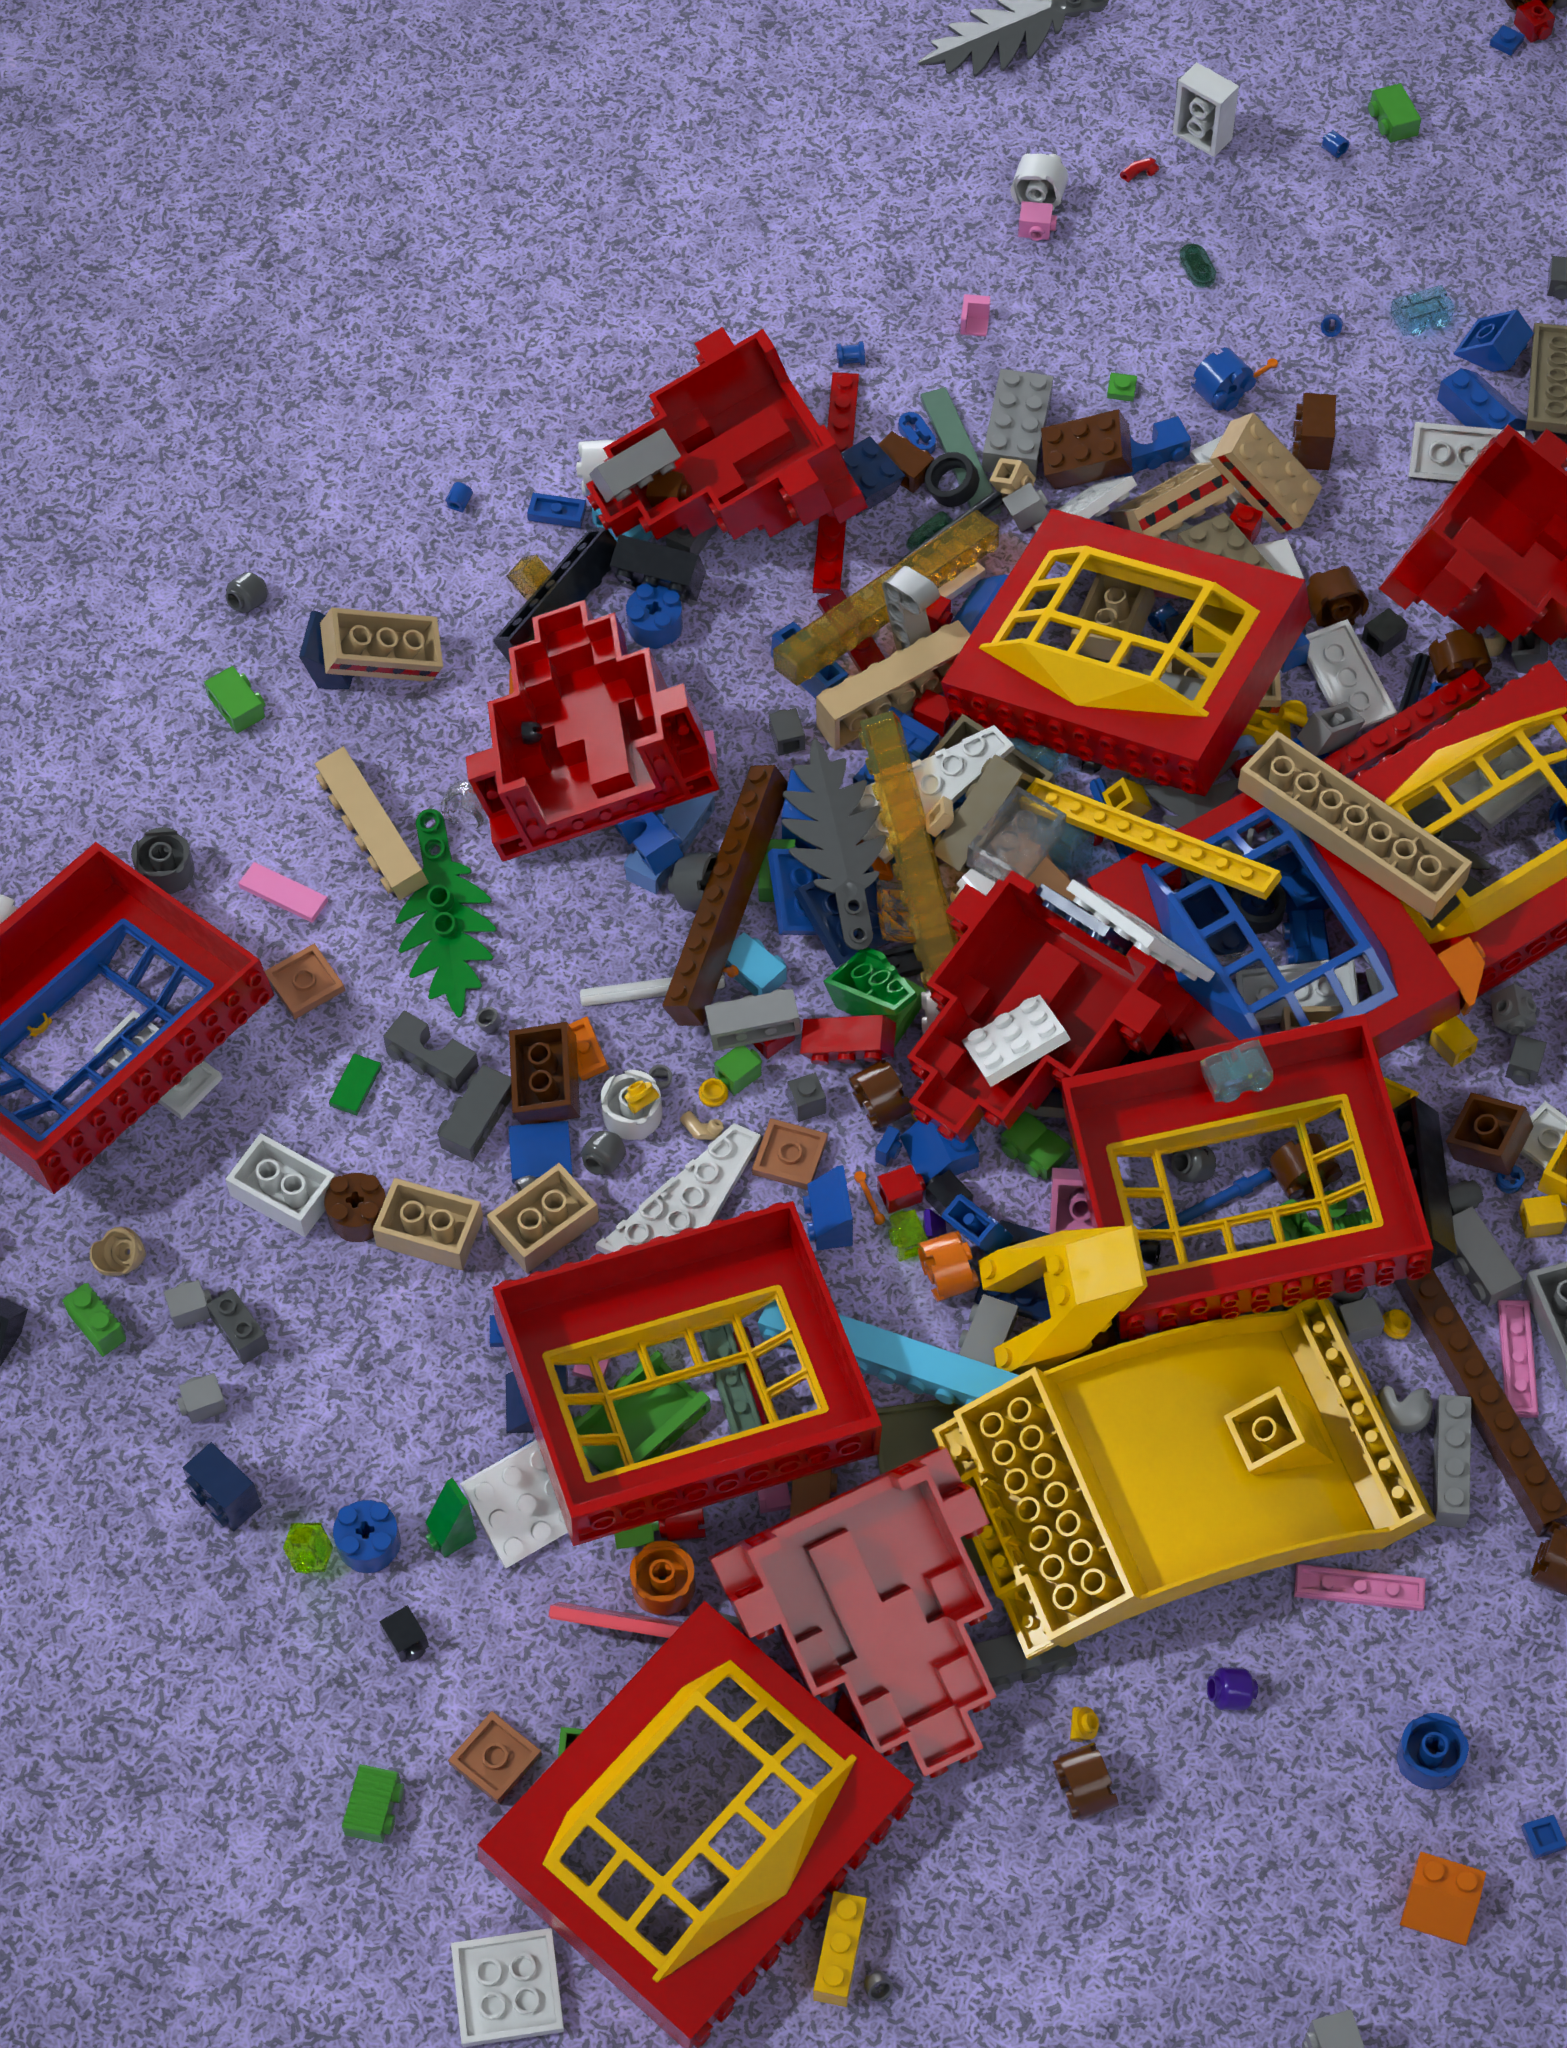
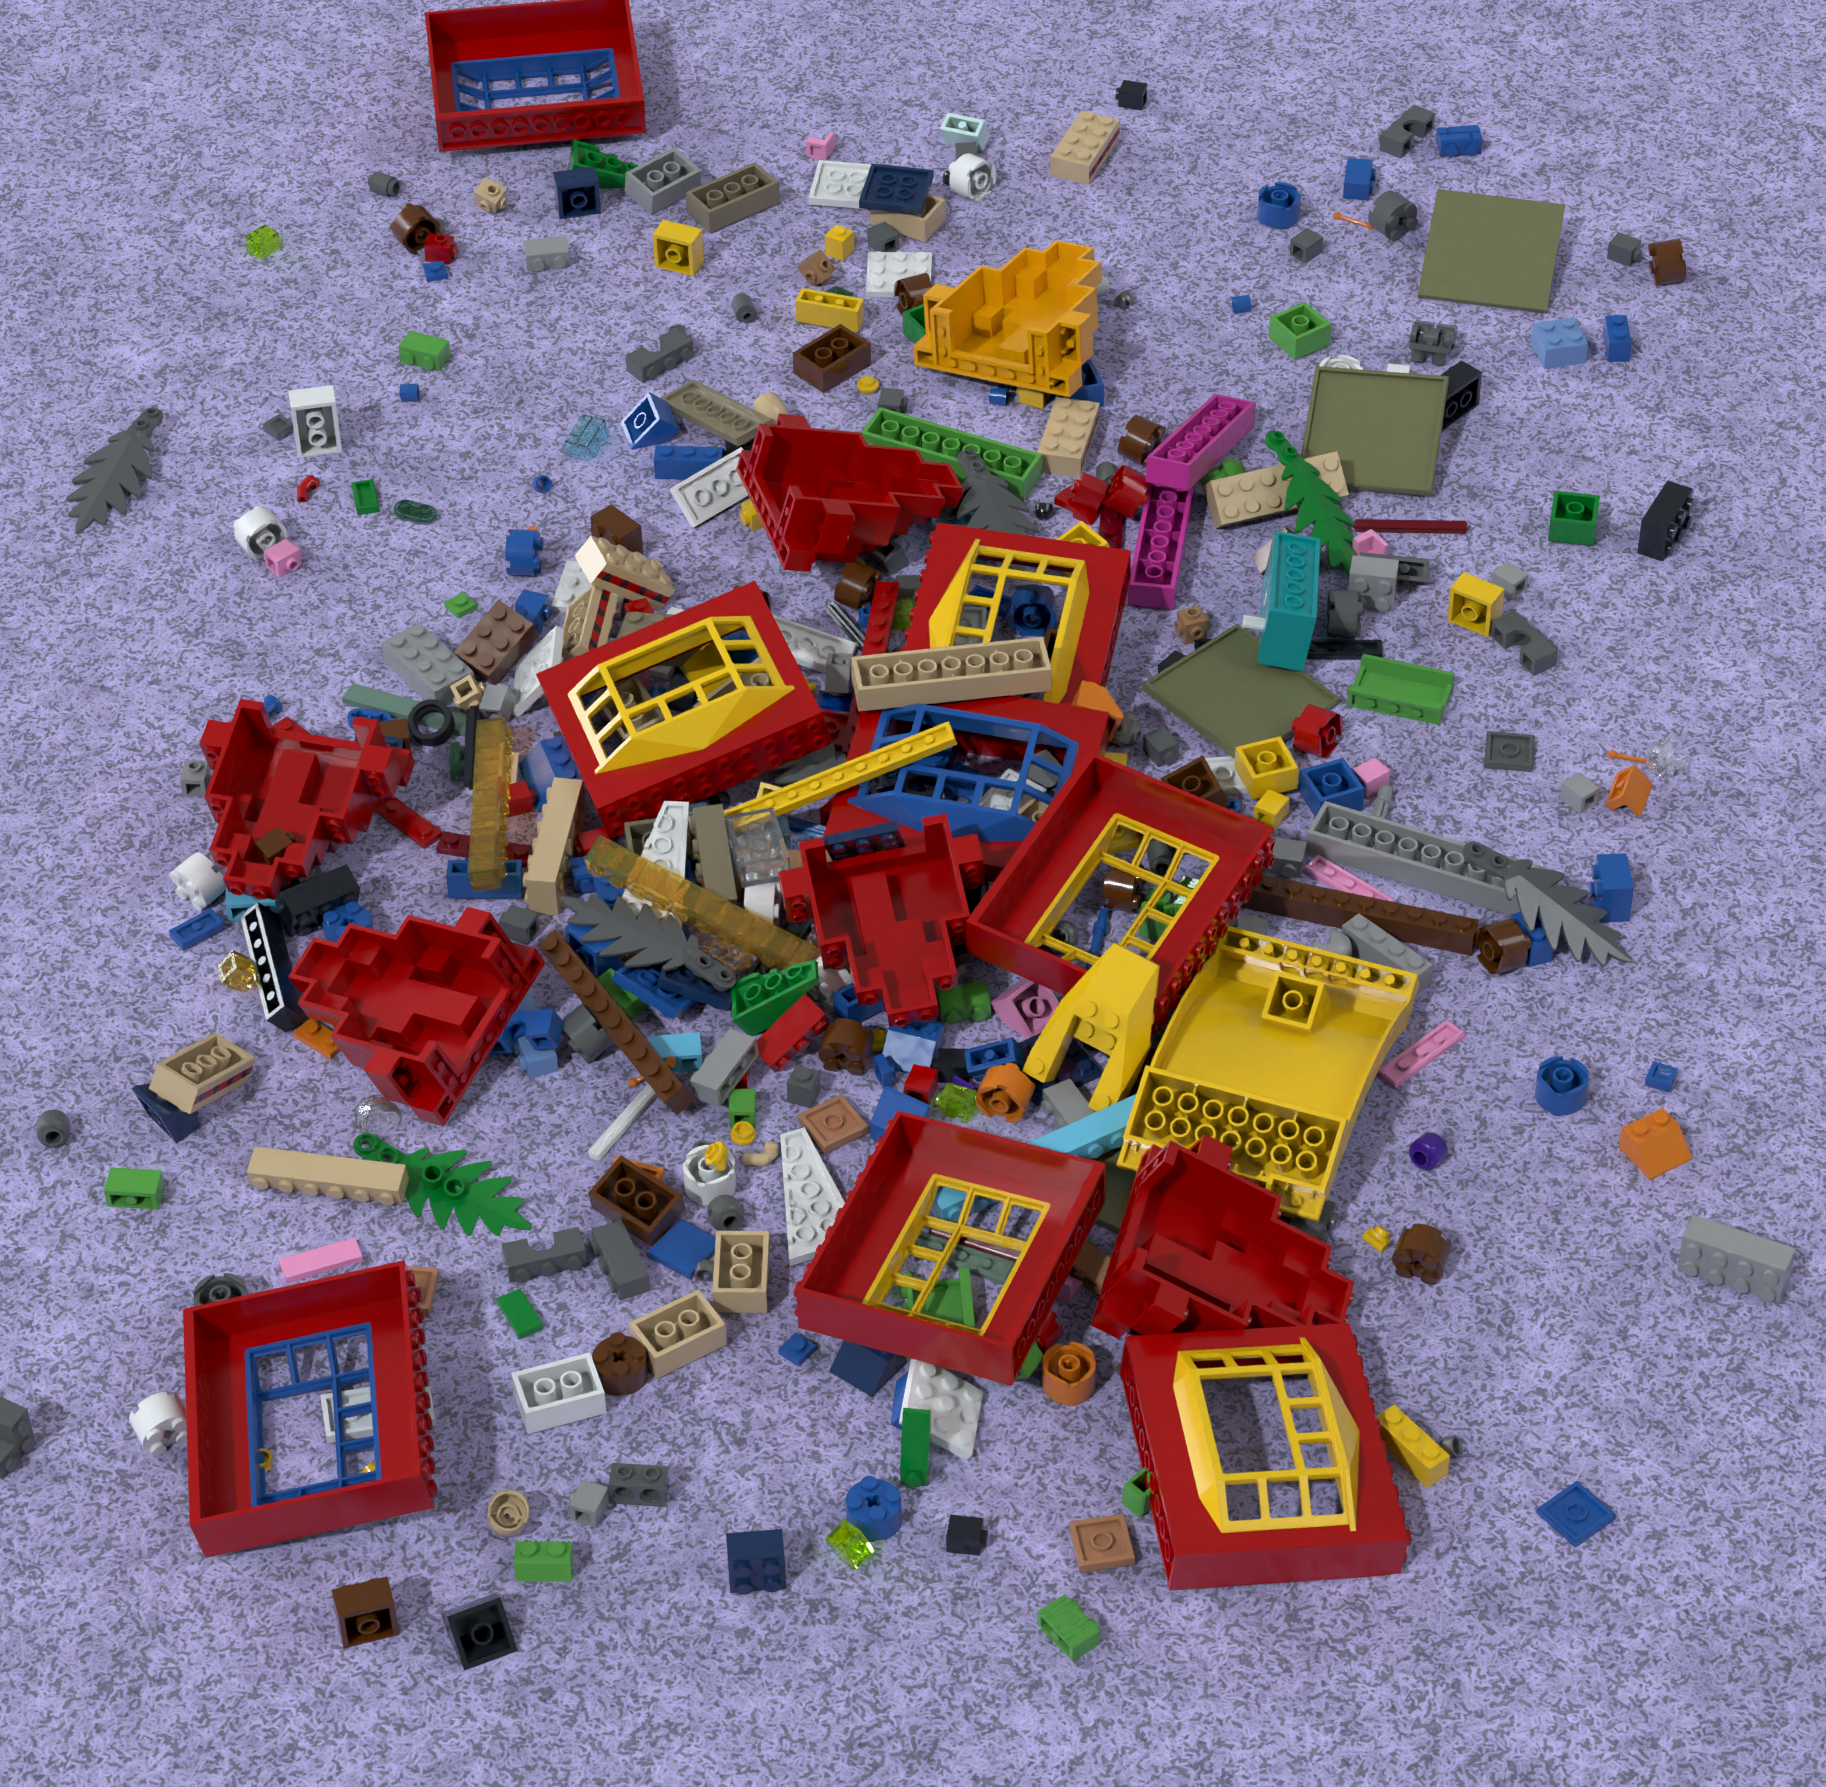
camera: 50 degrees left, 15 degrees down
light grey brick [177,1373,228,1424] -> none
blue hose [445,482,473,513] -> none
white plate [451,1928,564,2047] -> none
flat silver hinge [476,1007,502,1033] -> none
black hinge [521,721,543,745] -> none
coral tile [548,1602,684,1638] -> none
light grey brick [589,428,681,503] -> none
light grey beam [882,566,940,650] -> none
tan plate [926,796,954,837] -> none
bright pink panel [960,294,990,336] -> none
white plate [961,994,1071,1087] -> none
white plate [1066,879,1215,983] -> none
clear light blue brick [1200,1040,1273,1103] -> none
pearl dark grey brick [1362,608,1408,657] -> none
yellow plate [1382,1309,1411,1339] -> none
none -> green tile [351,479,380,515]

